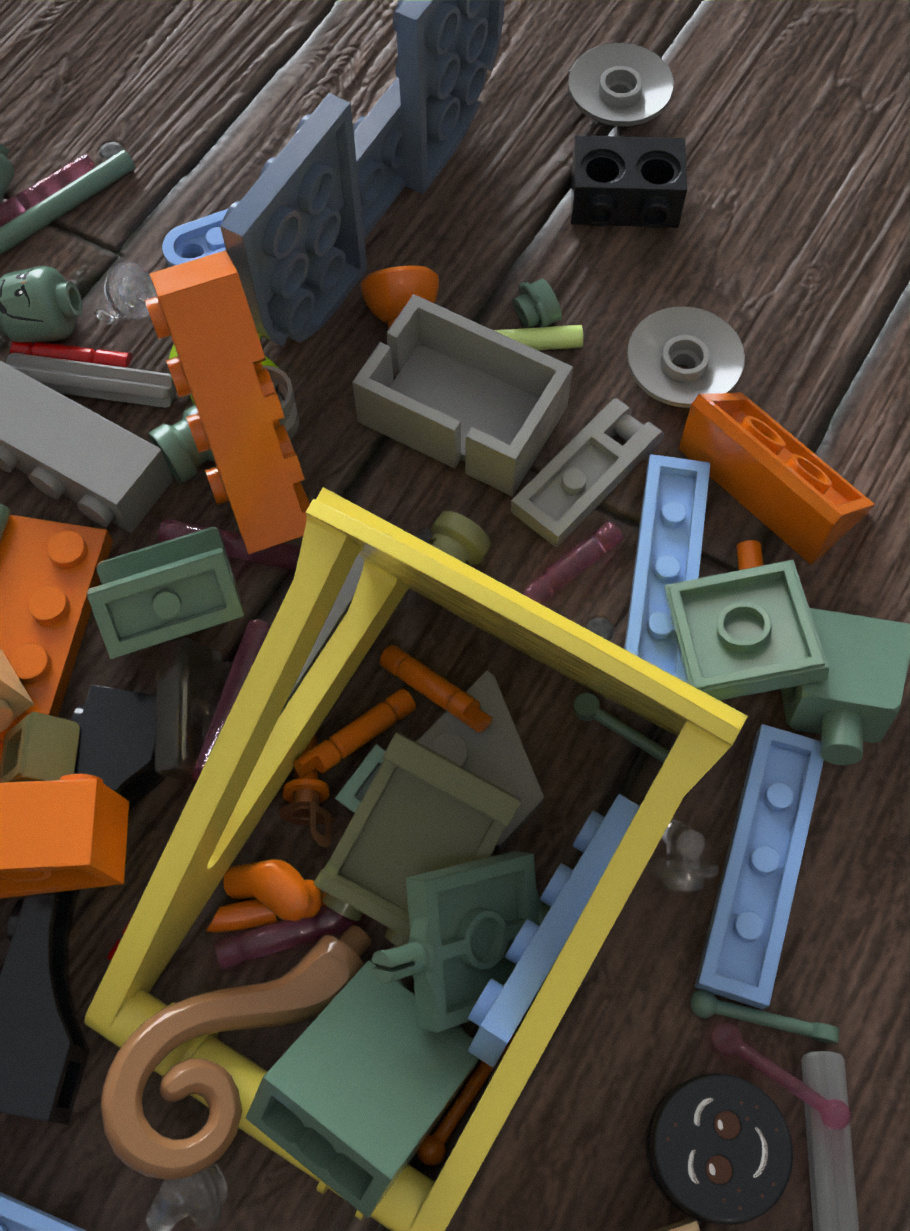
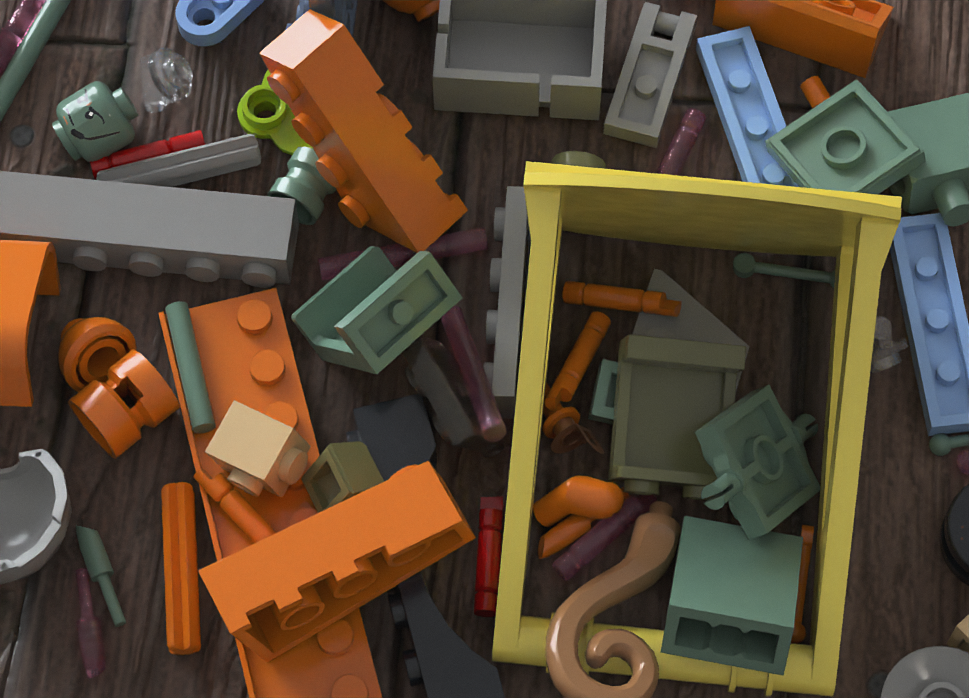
camera: 25 degrees left, 0 degrees up
light blue plate [468,794,640,1068] -> none

